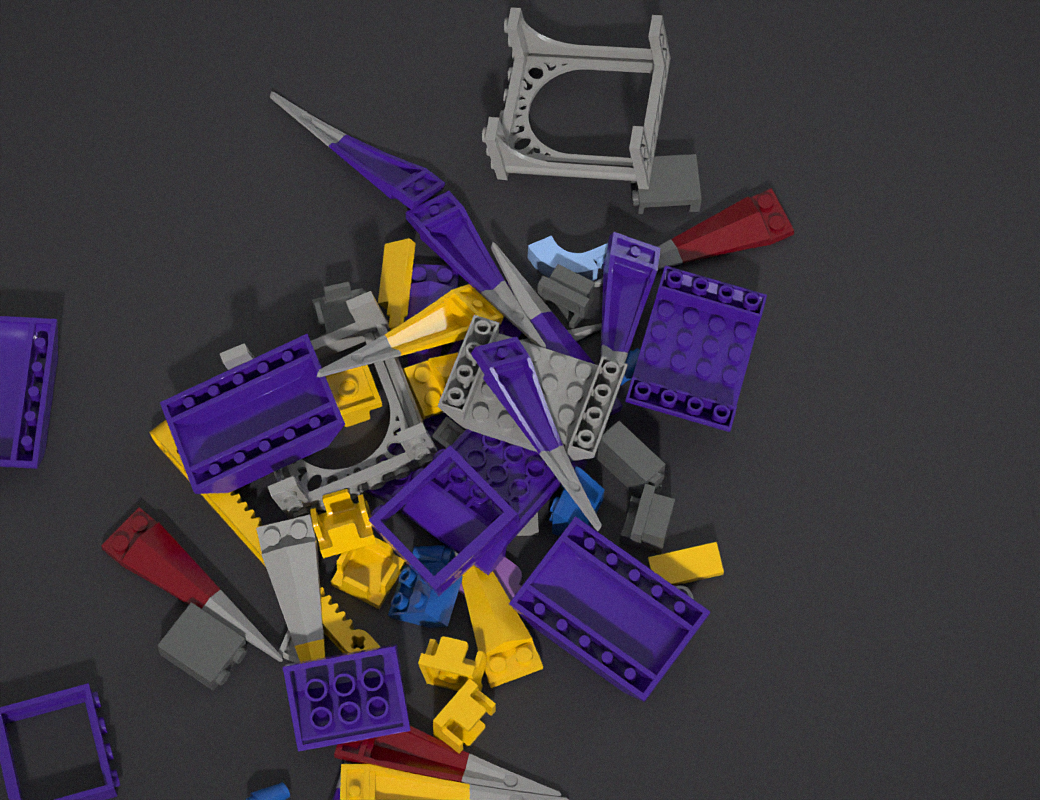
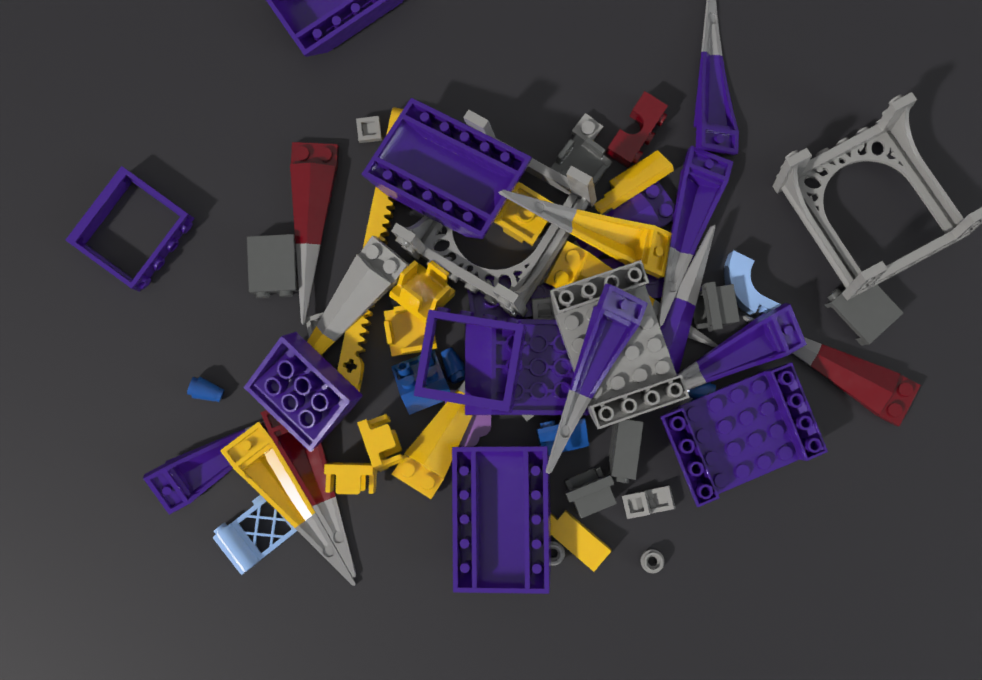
camera: 55 degrees right, 20 degrees up
none -> light grey plate [356,116,382,143]
none -> light grey plate [571,113,604,141]
none -> dark red arch [605,91,668,168]
none -> light grey slope [622,485,675,519]
none -> light grey plate [640,549,664,573]

